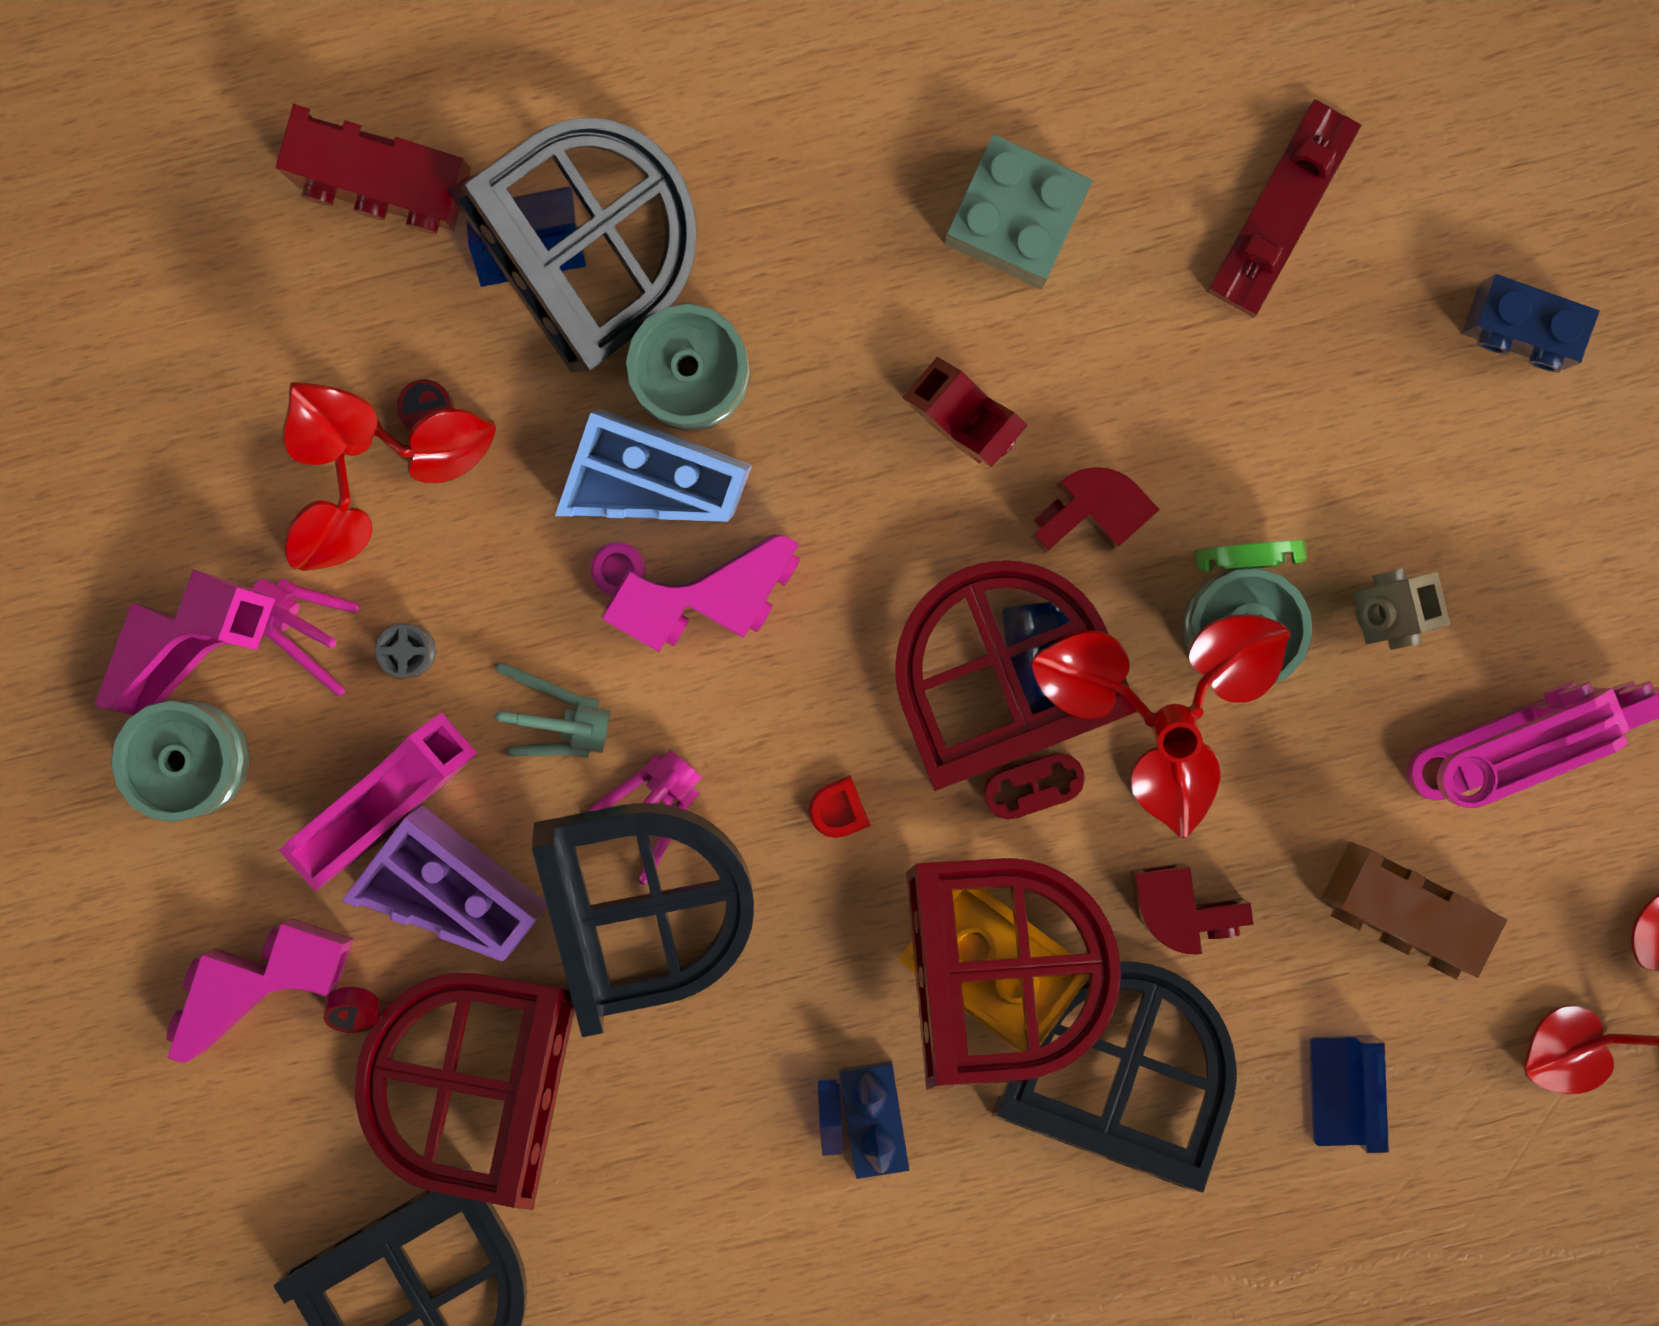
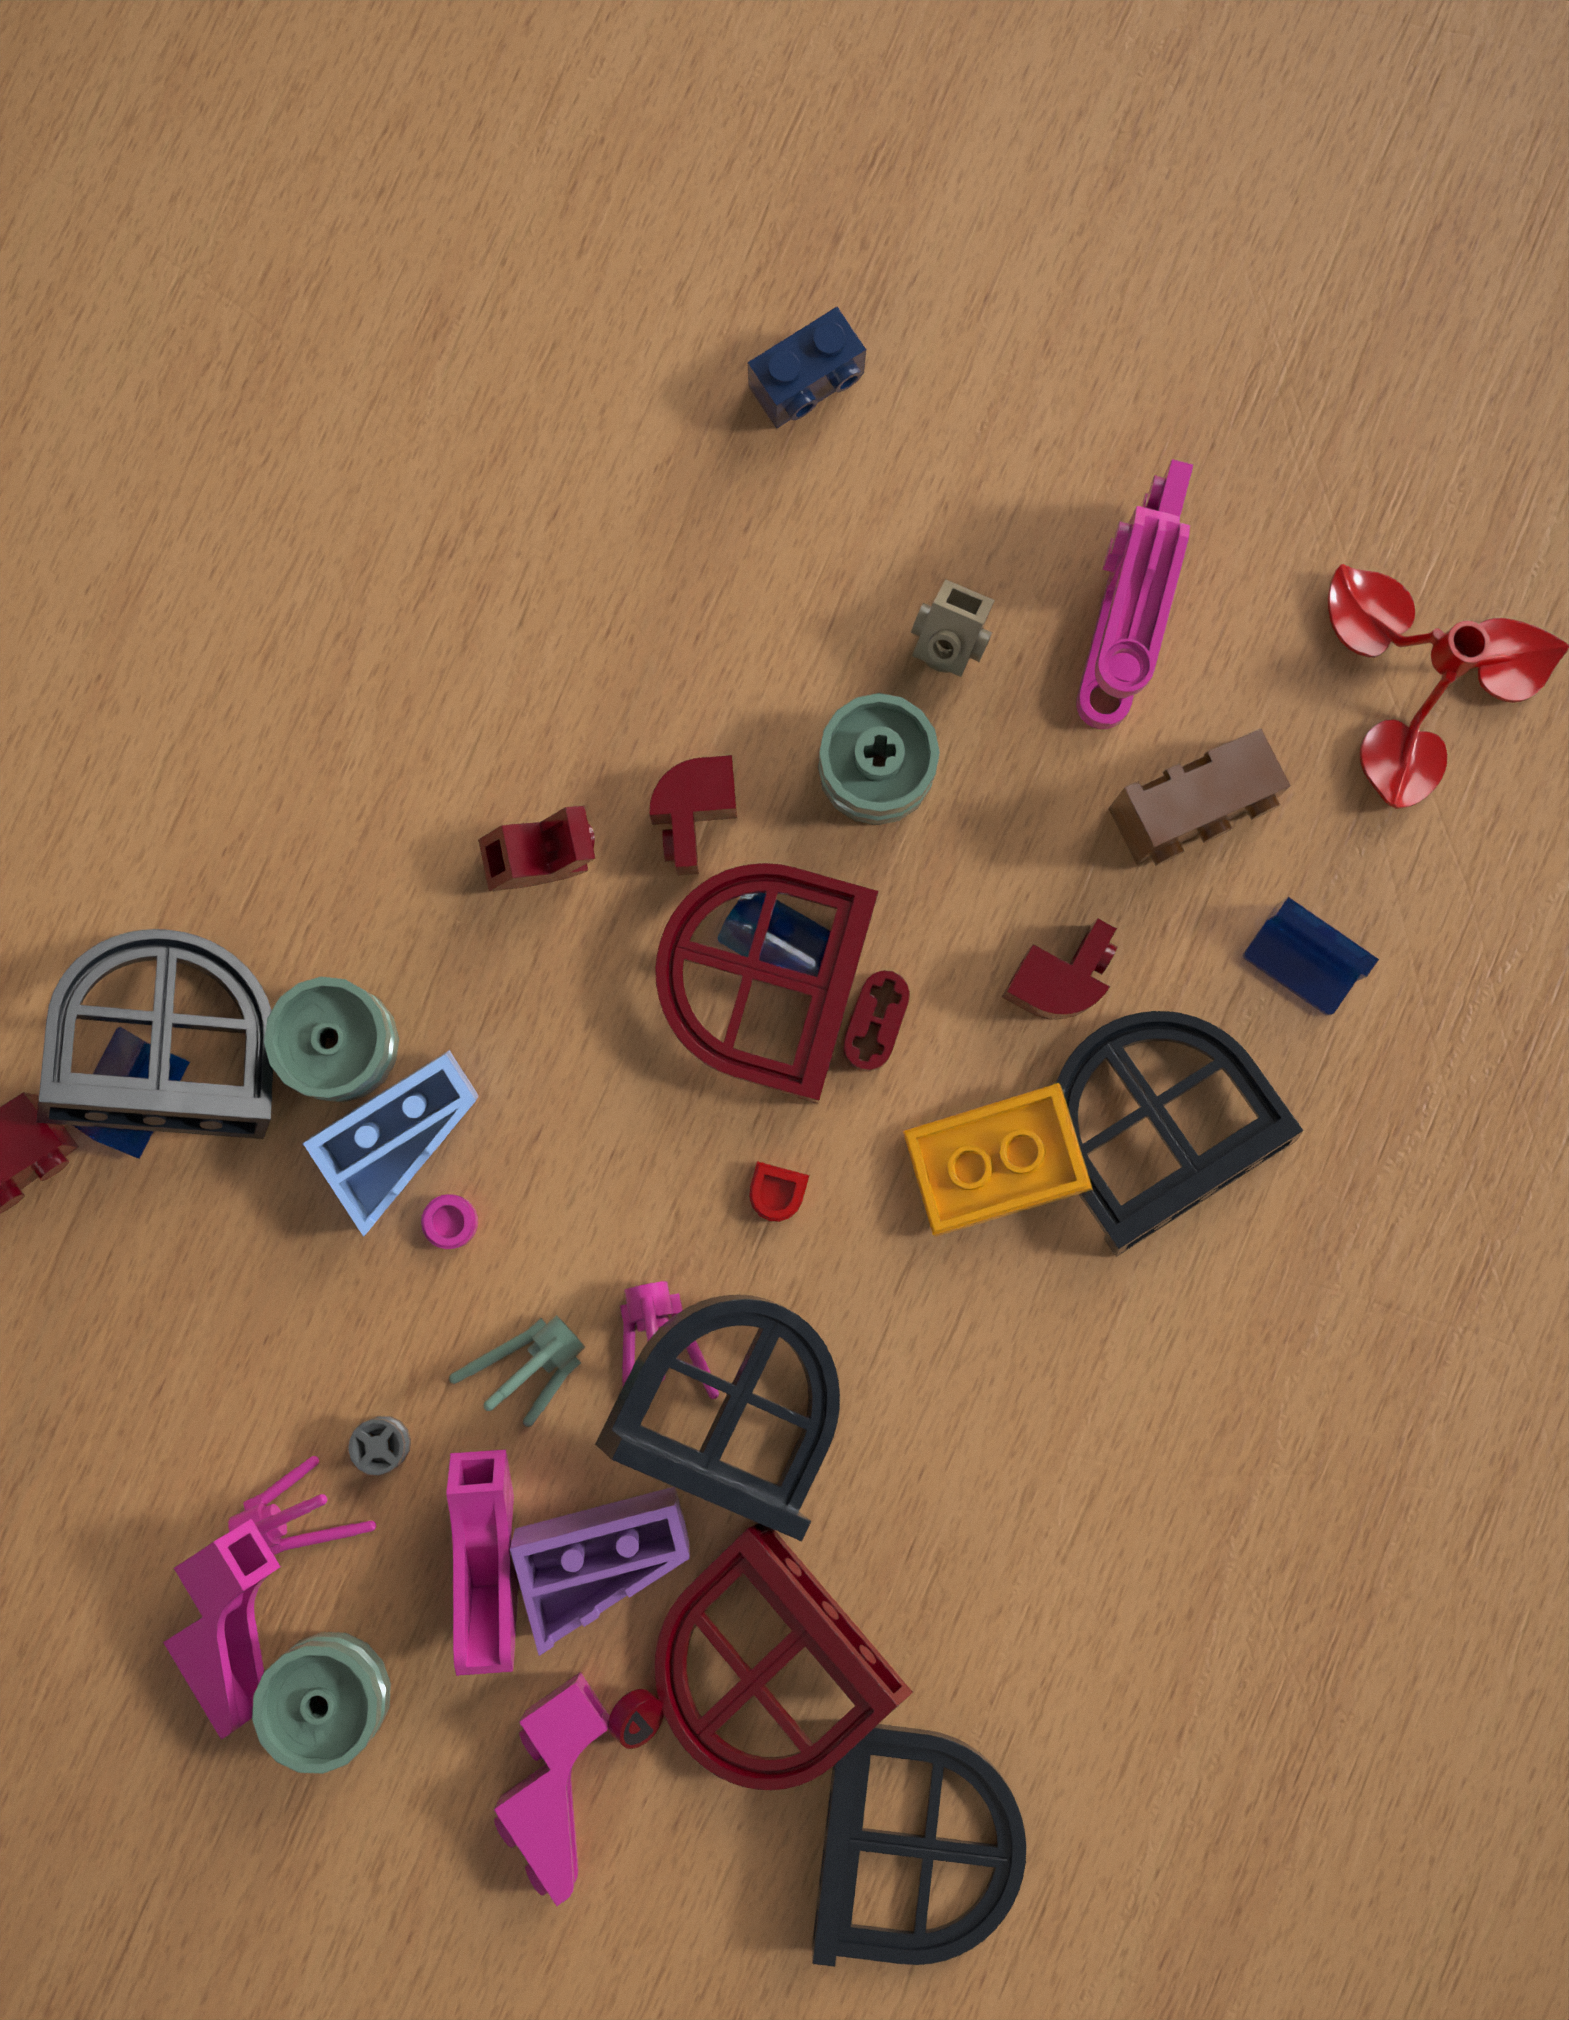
camera: 55 degrees left, 5 degrees down
red plant [282,382,496,571] -> none
tile [397,379,454,430] -> none
dark pink arch [601,535,800,652] -> none
clear blue tile [818,1079,844,1156] -> none
dark blue tile [839,1061,910,1179] -> none
dark red window [906,858,1121,1090] -> none
sand green brick [945,134,1093,289] -> none
red plant [1032,614,1290,839] -> none
bright green tile [1195,540,1307,572] -> none
dark red hinge [1207,99,1362,318] -> none

